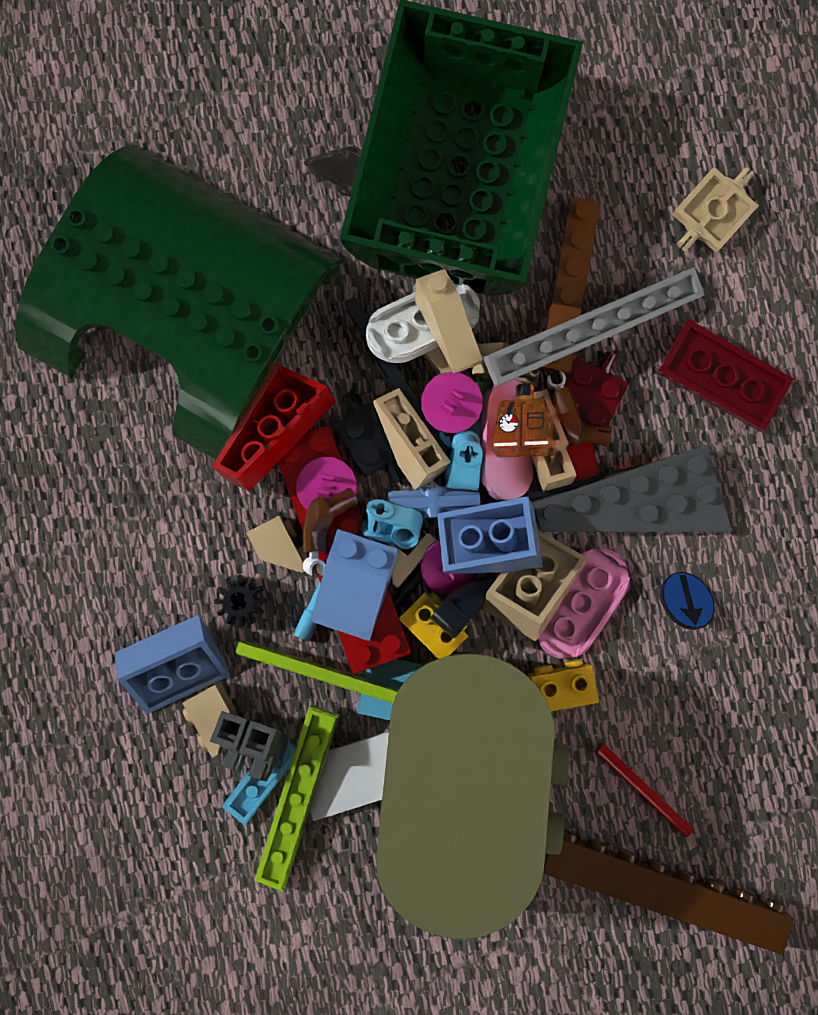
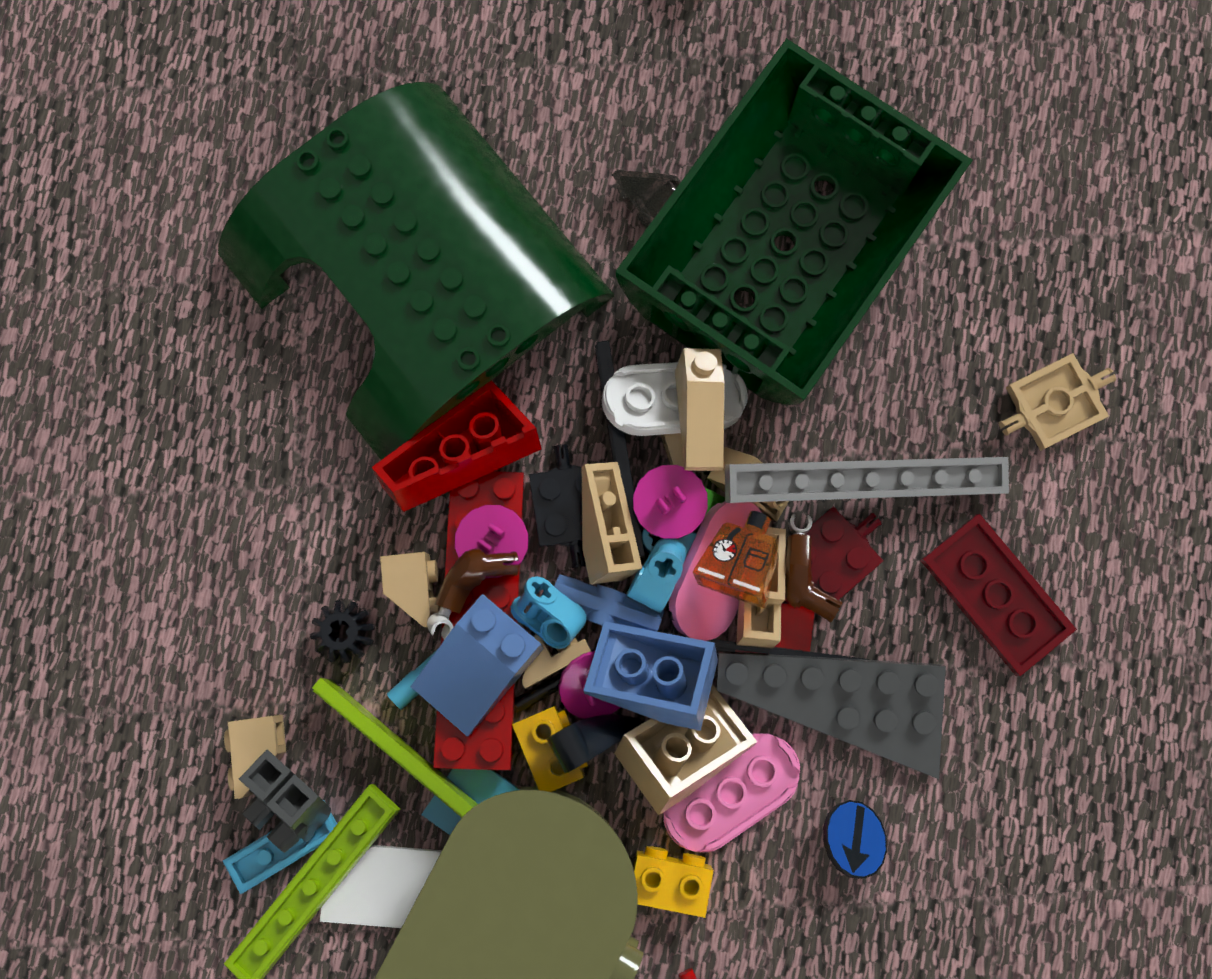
camera: 20 degrees right, 5 degrees down
medium blue slope [115,615,230,714] -> none
dark orange plate [539,196,600,375] -> none

